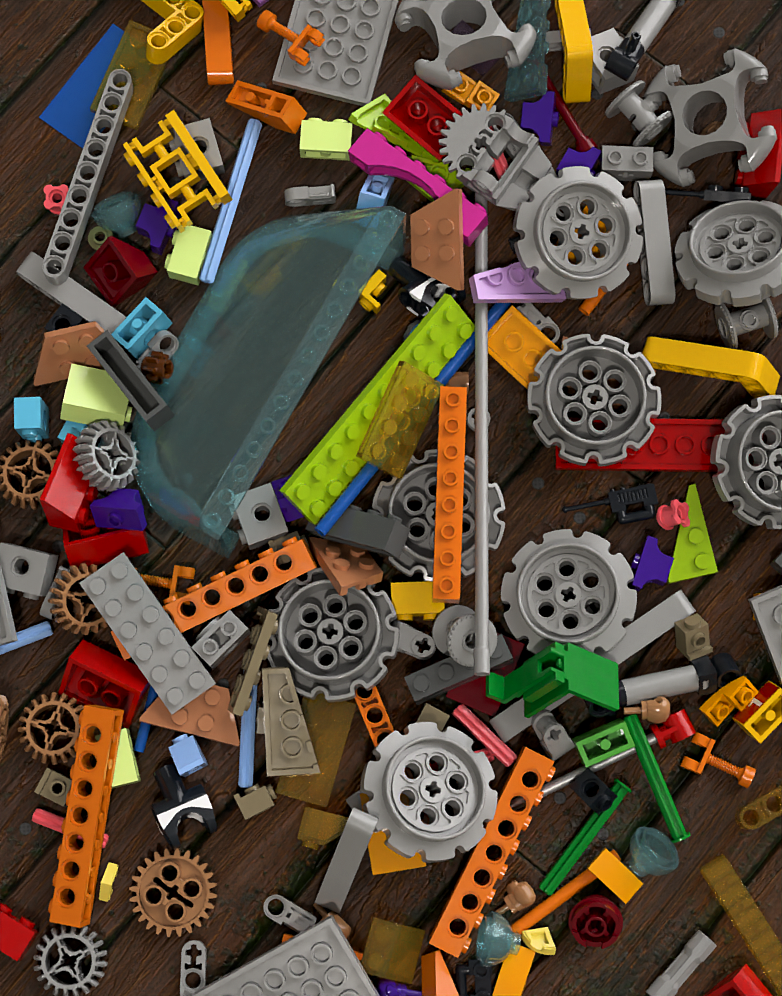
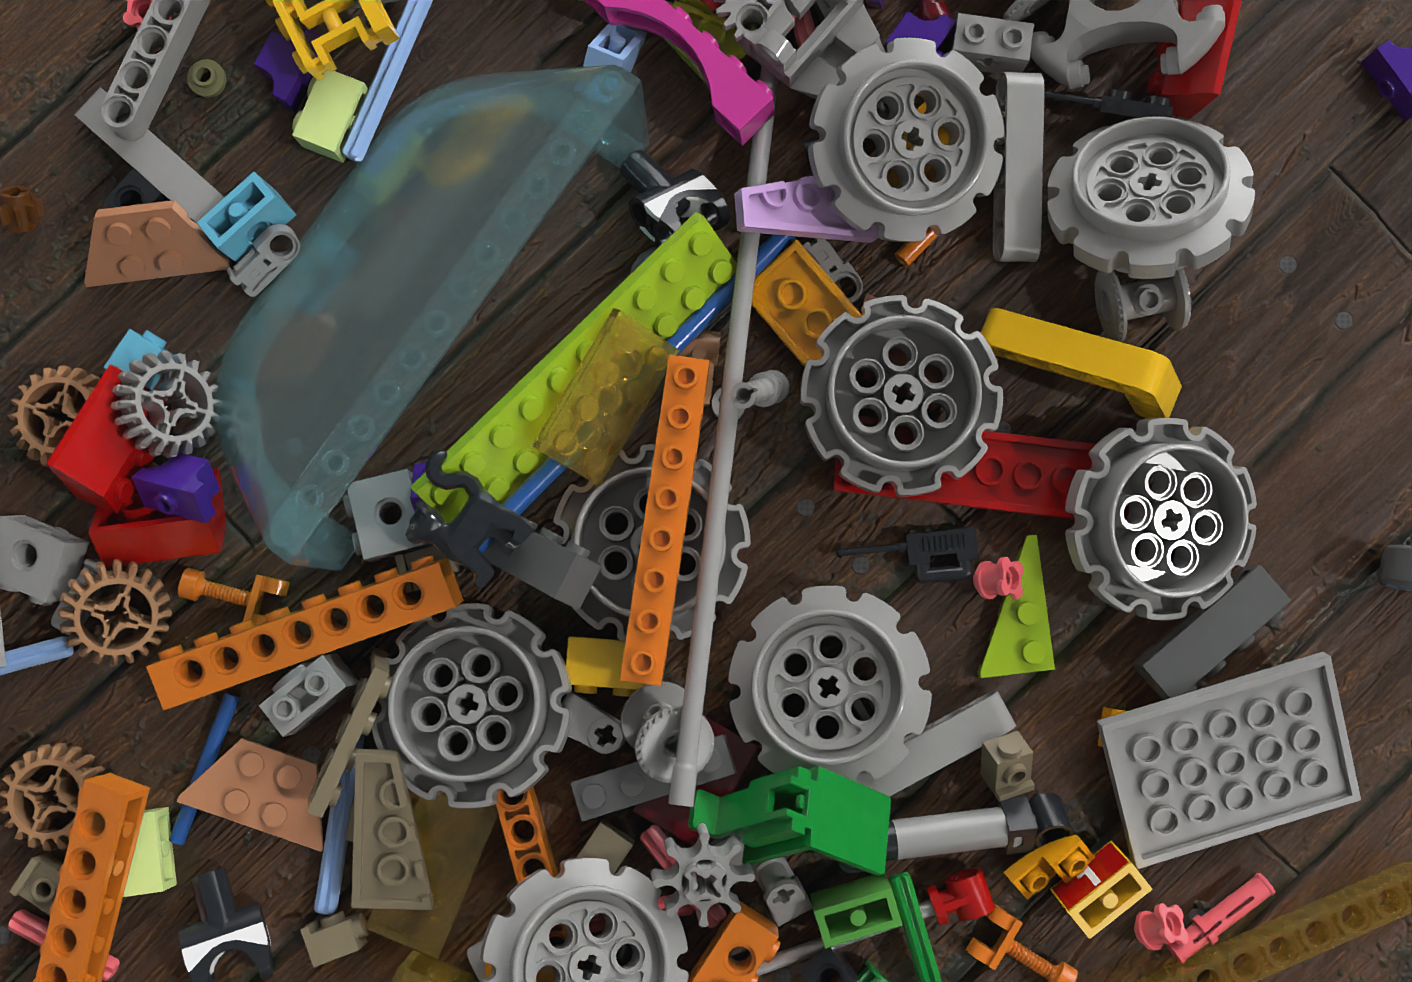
camera: 10 degrees right, 5 degrees up
medium azure brick [14,397,49,443] -> none
red slope [58,640,150,729] -> none
yellowish green brick [60,364,133,427] -> none
light grey plate [79,552,216,714] -> none
dark red slope [83,236,157,307] -> none
dark grey brick [87,330,175,432] -> none
clear light blue piece [92,191,142,238] -> none
reddish brown gear [141,351,174,384] -> none
light blue slope [168,734,209,777] -> none
light grey piece [284,184,336,207] -> none
nougat wing [308,537,383,596] -> none
yellow bracket [358,269,387,314] -> none
nougat wing [410,189,464,290] -> none
medium nougat piece [623,696,670,723] -> none
dark purple brick [629,536,674,591] -> none
none -> black animal [405,450,534,589]
none -> light grey gear [651,823,755,927]
none -> light grey pin [730,370,790,409]

